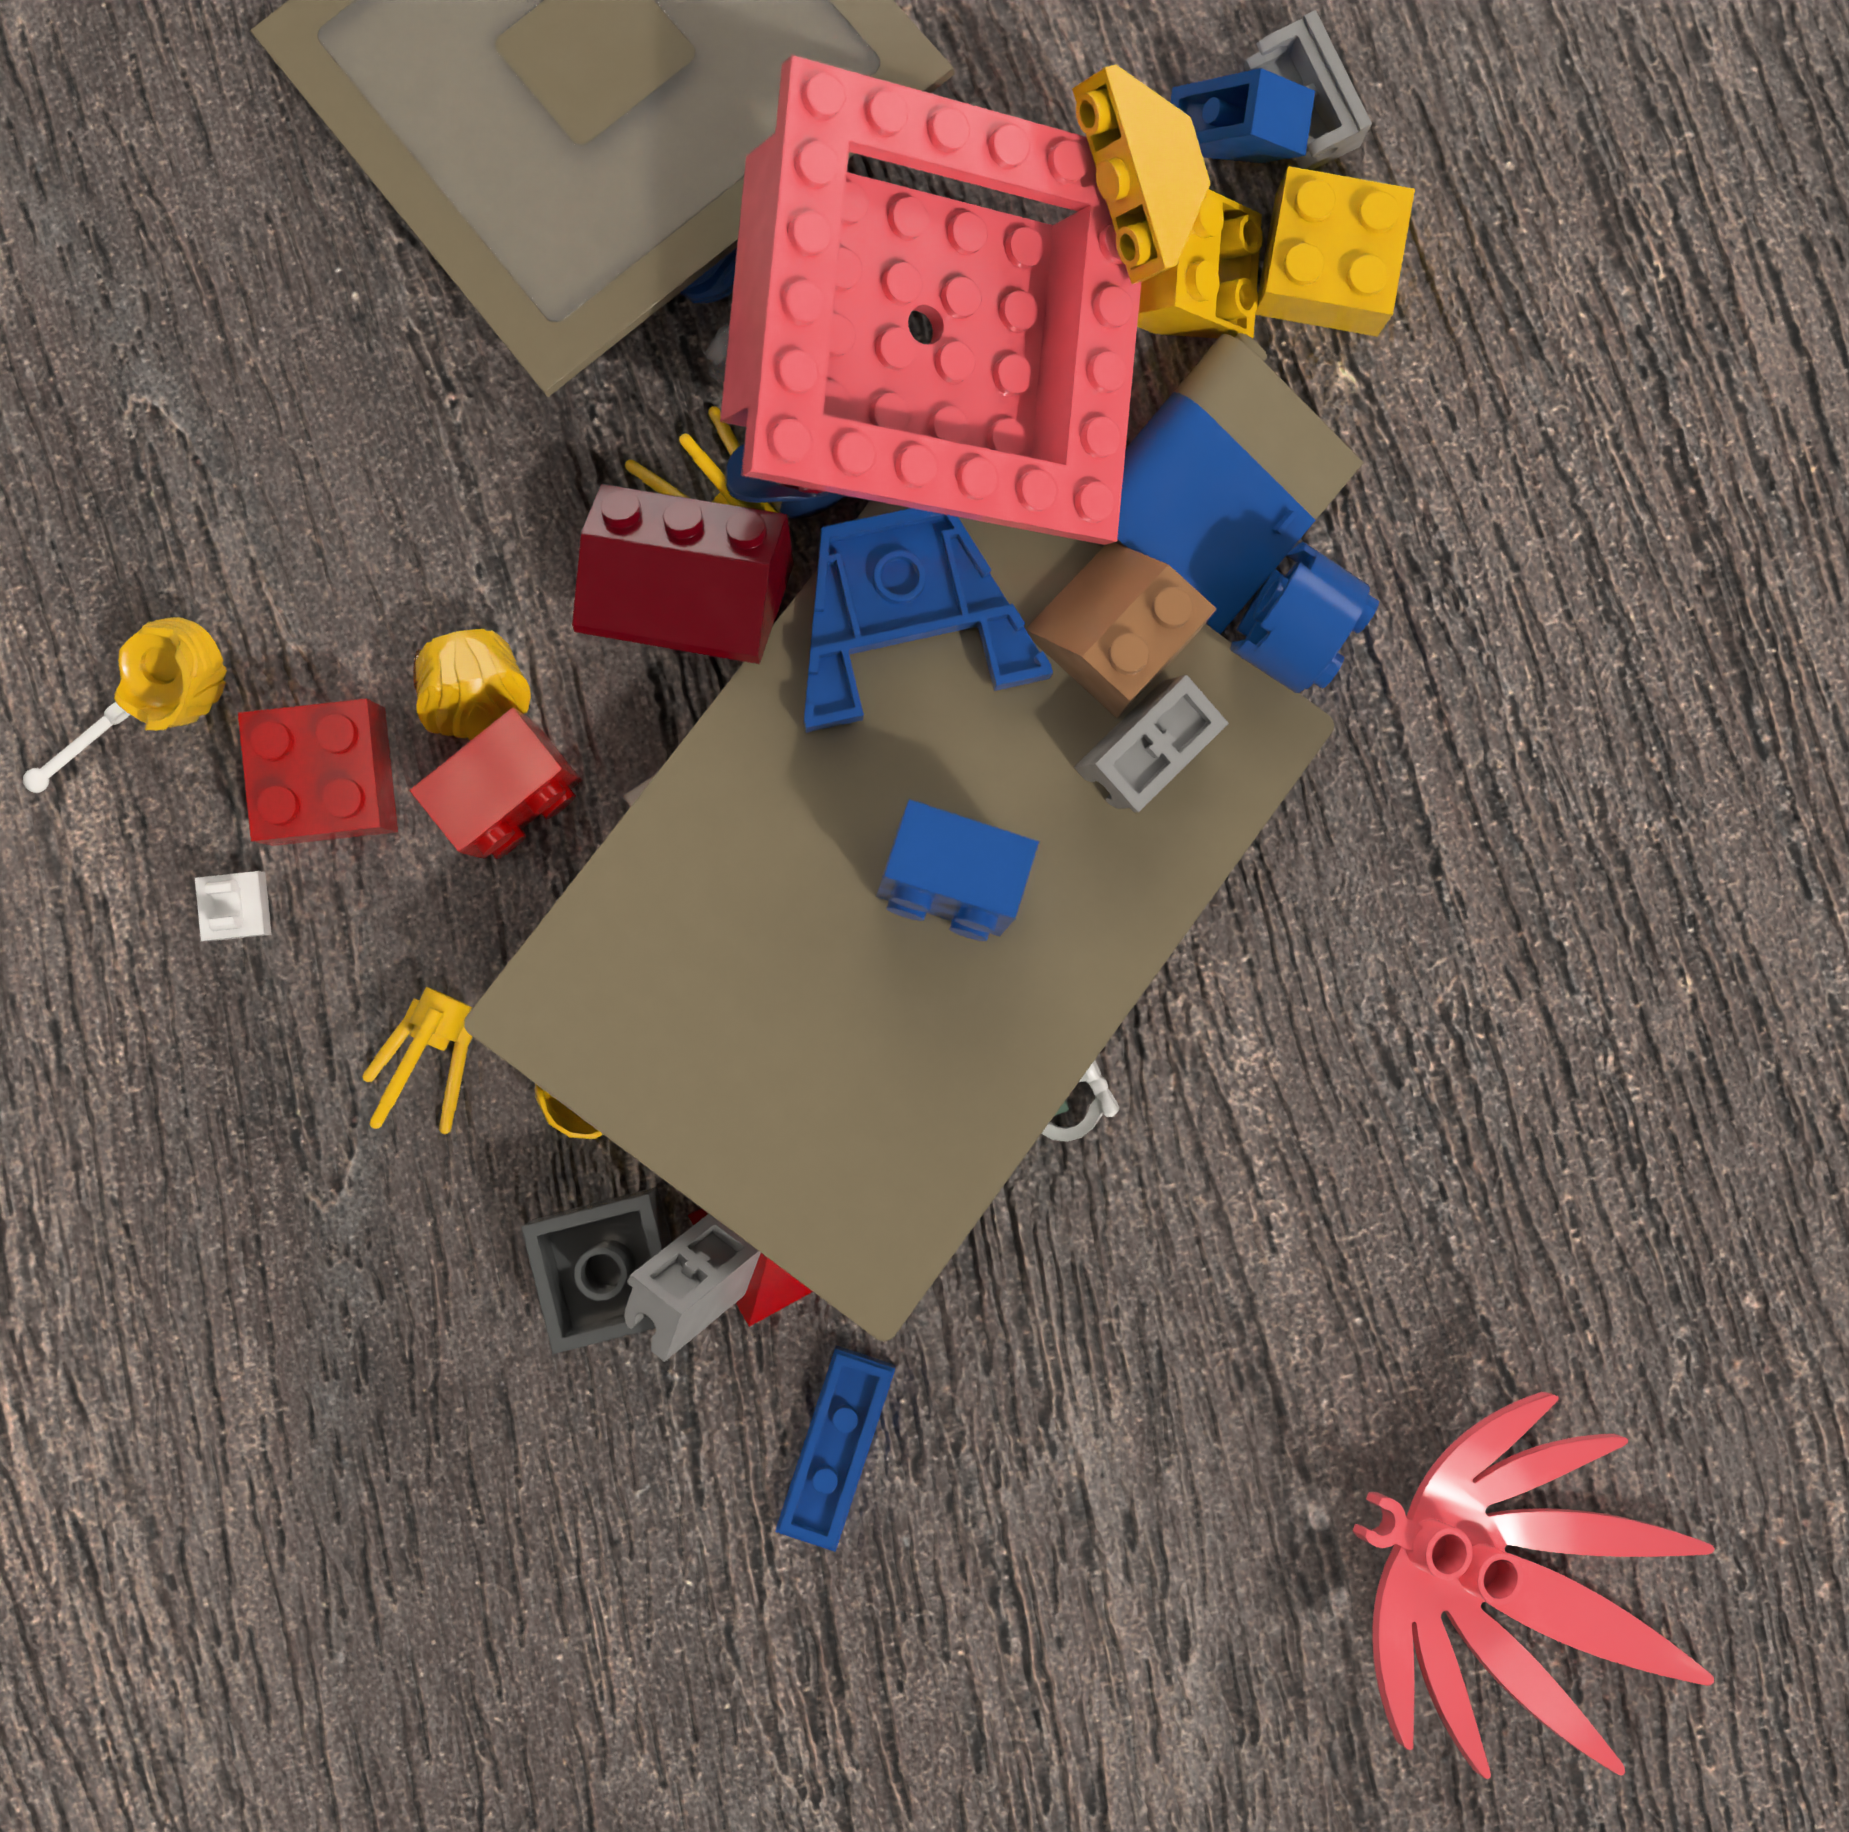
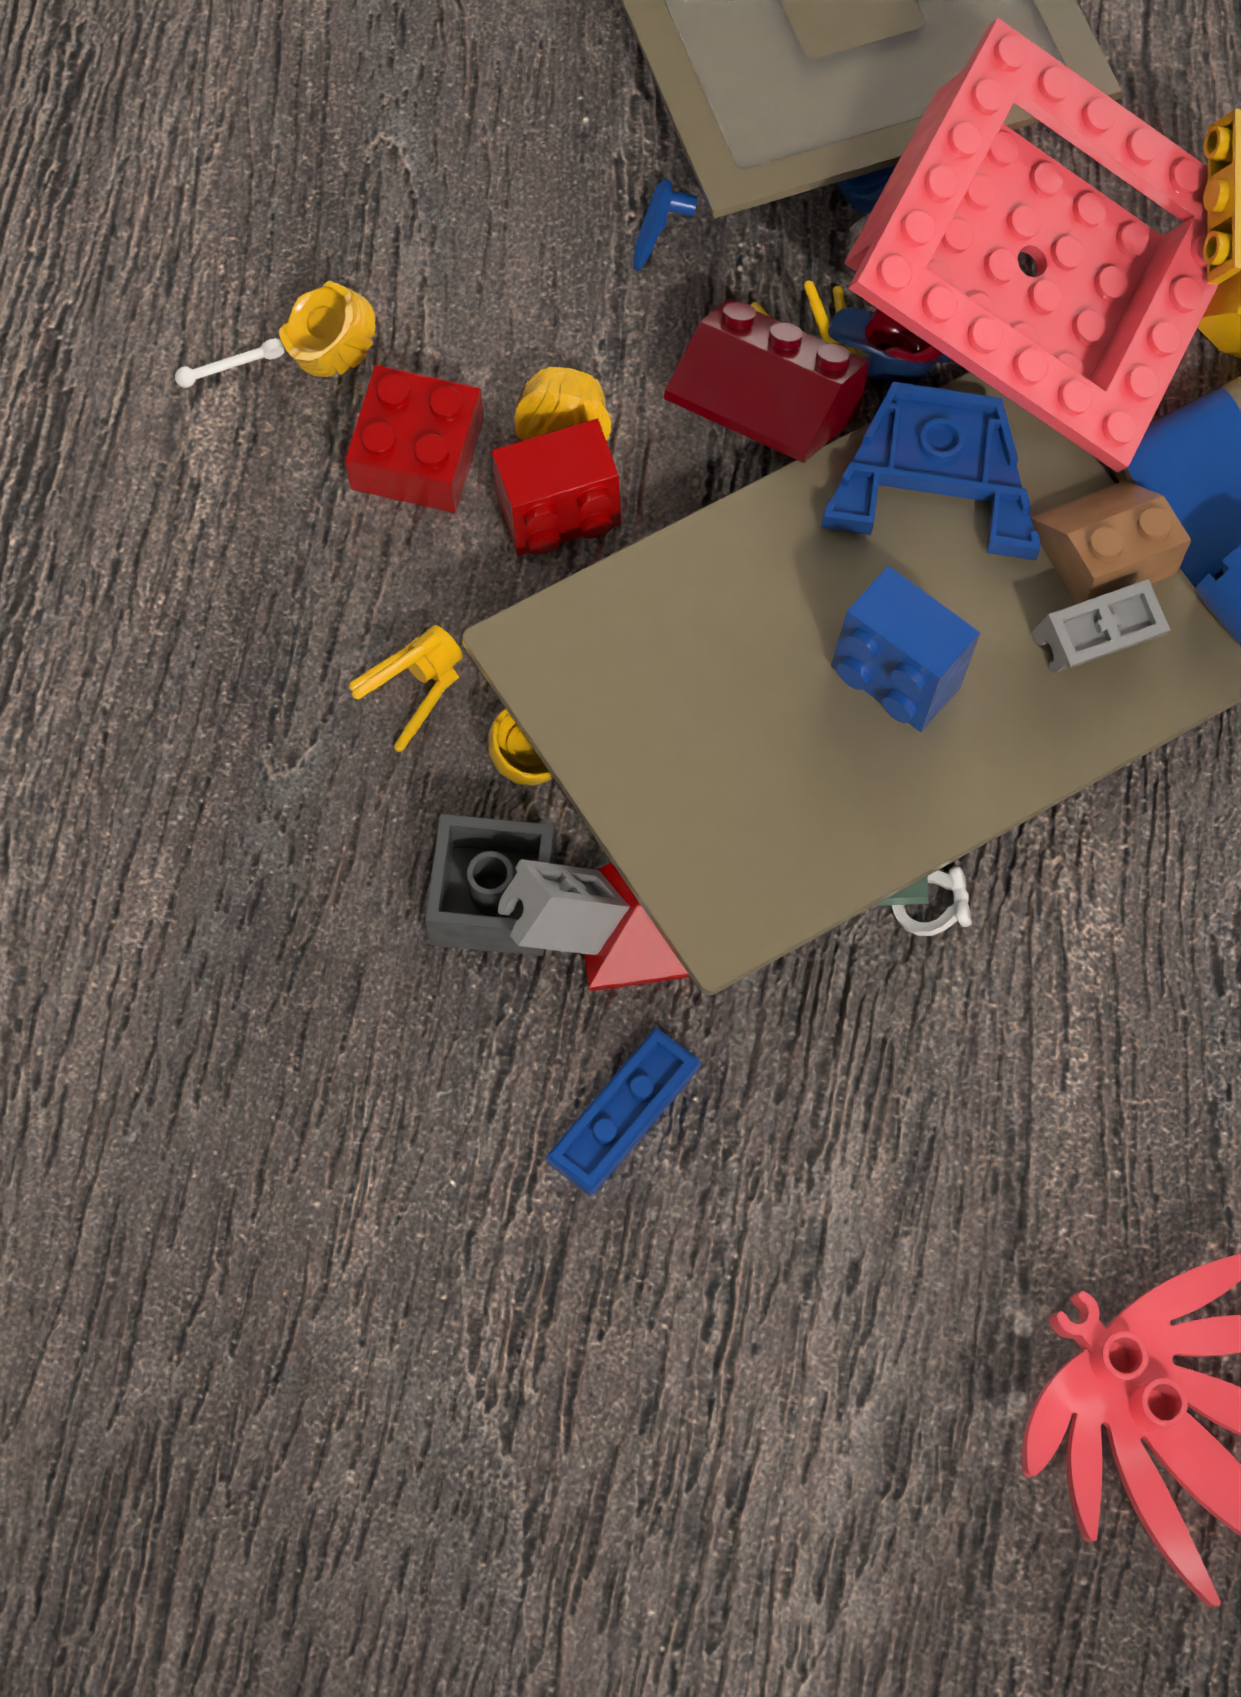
camera: 25 degrees right, 20 degrees down
white tile [195,871,272,941] -> none
none -> blue bar [633,178,697,271]

